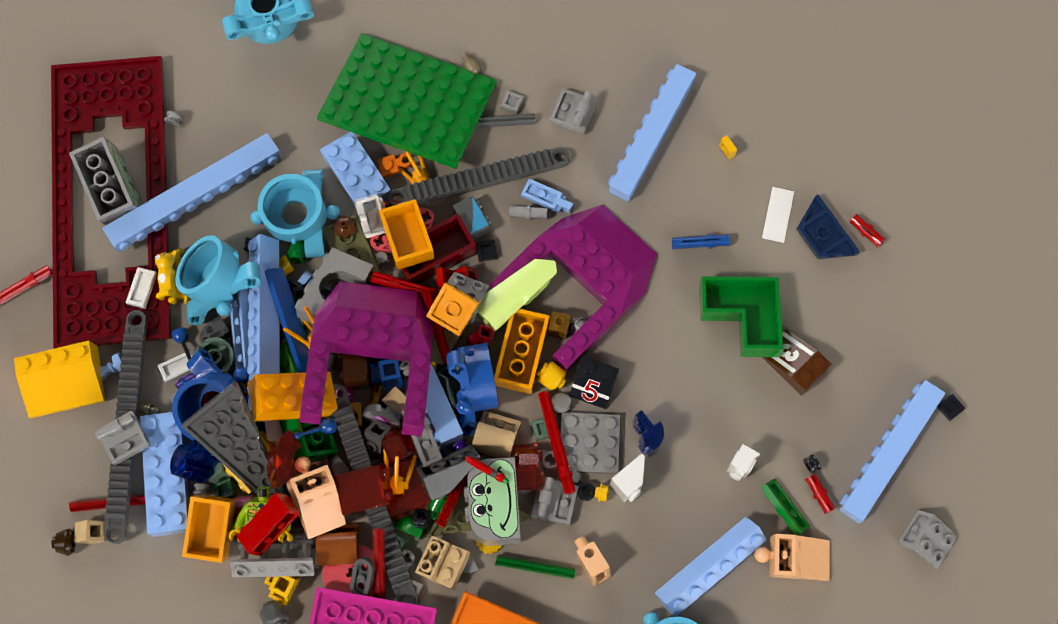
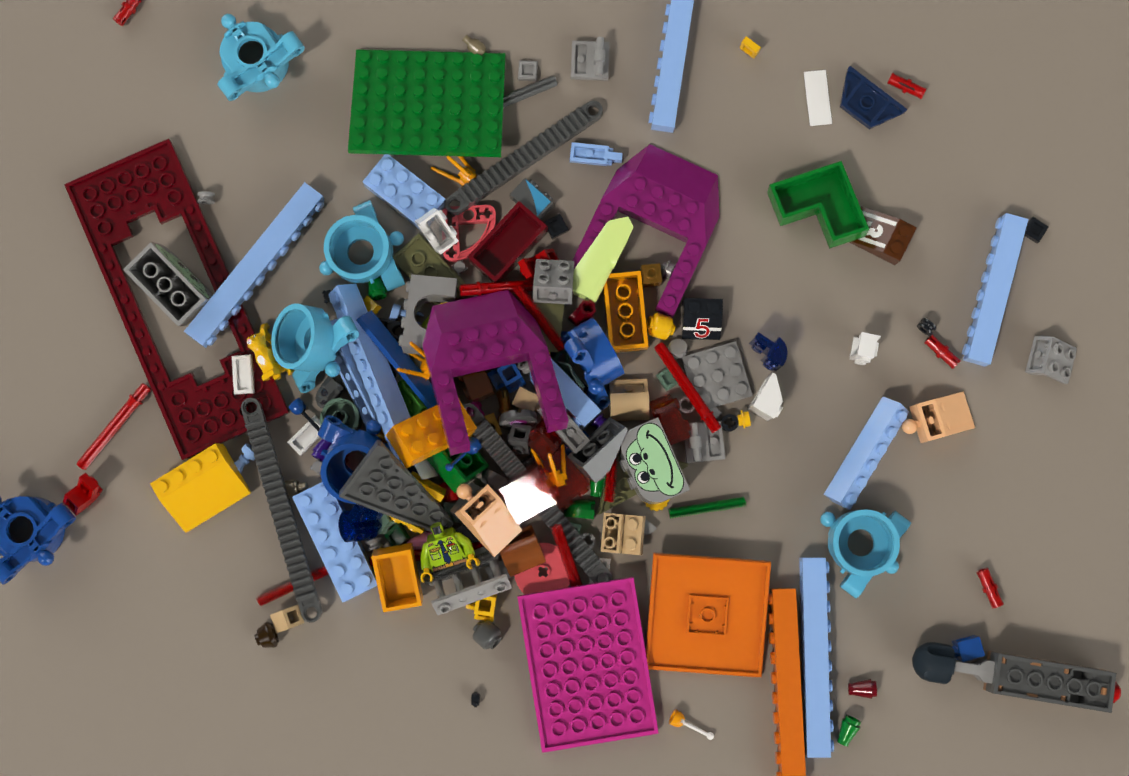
camera: 20 degrees left, 10 degrees up
light grey plate [95,411,151,465] -> none
red brick [236,493,301,556] -> none
clear red brick [266,429,301,489] -> none
reddish brown plant [333,215,356,239] -> none
dark grey plate [350,557,375,596] -> none
orange plate [377,153,412,179] -> none
light orange piece [379,199,434,270] -> none
black bush [412,508,431,528] -> none
light orange tile [426,282,480,336] -> none
red piece [465,456,509,483] -> none
light grey pin [509,205,548,220] -> none
light nougat torso [574,536,611,587] -> none
blue pin [672,234,730,250] -> none
green plate [761,478,810,536] -> none

